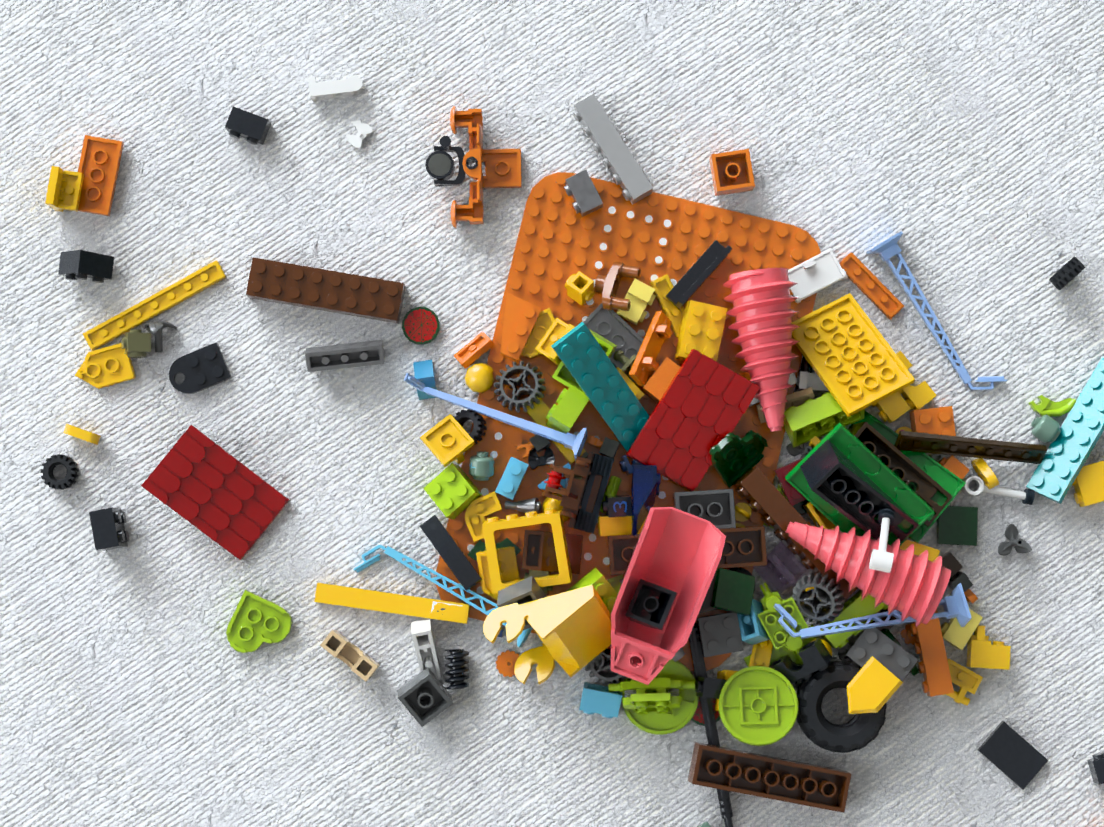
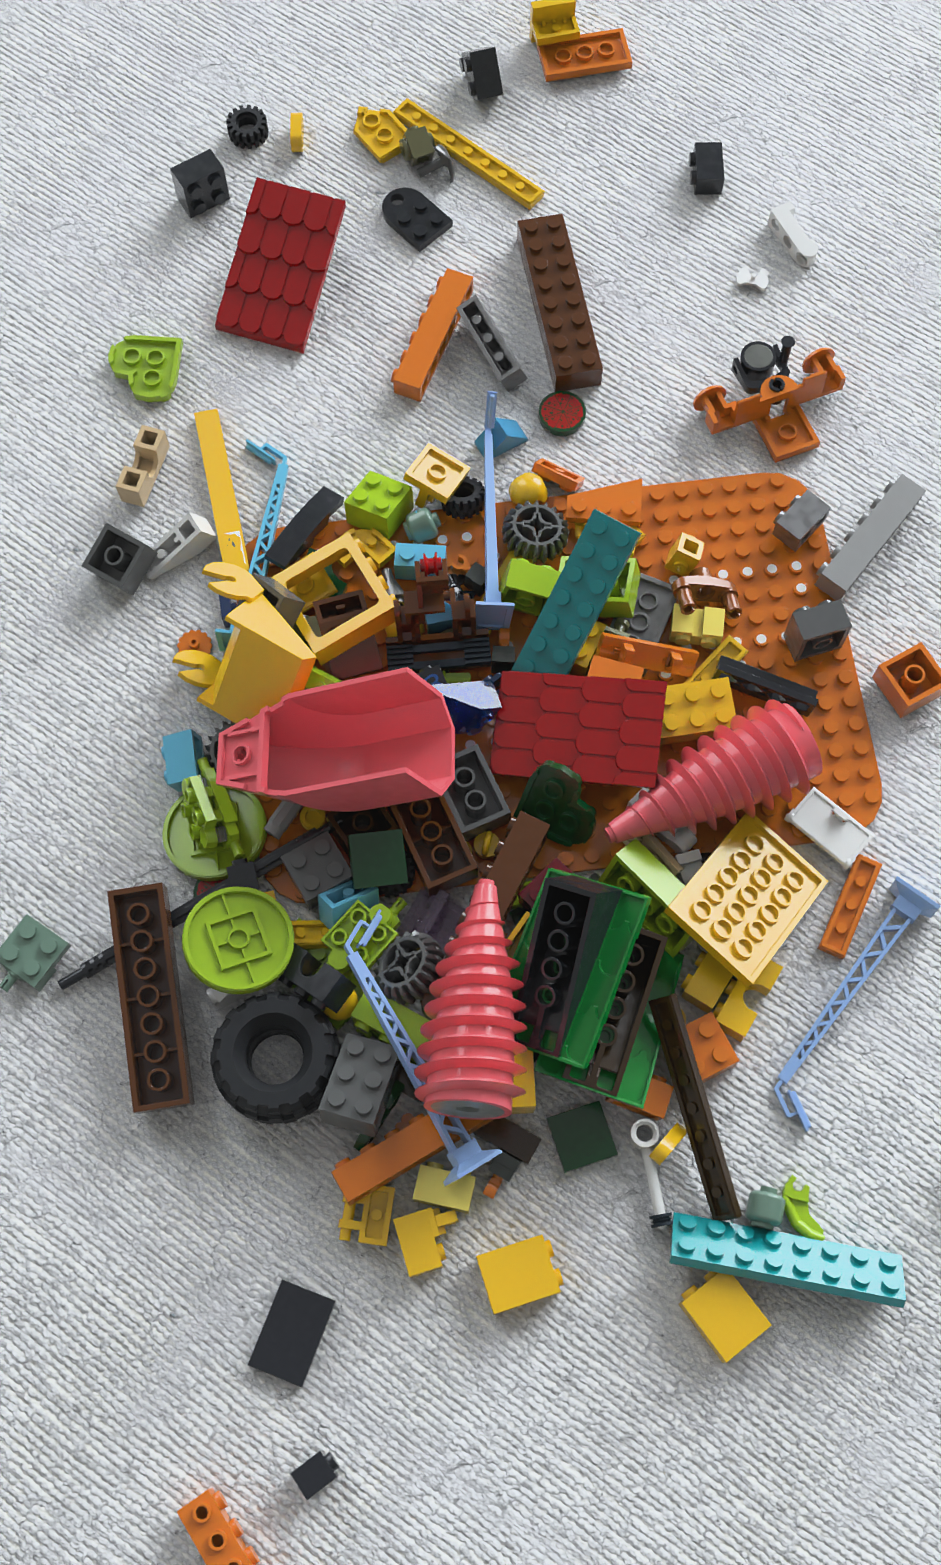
camera: 70 degrees right, 15 degrees down
black piece [445,649,469,689] -> none
black slope [625,579,677,630] -> none
yellow tile [847,656,903,714] -> none
white piece [869,509,895,573] -> none
dark grey plant [998,524,1032,556] -> none
none -> orange brick [391,268,473,402]
none -> yellow brick [476,1234,564,1315]
none -> dark grey brick [783,599,852,662]

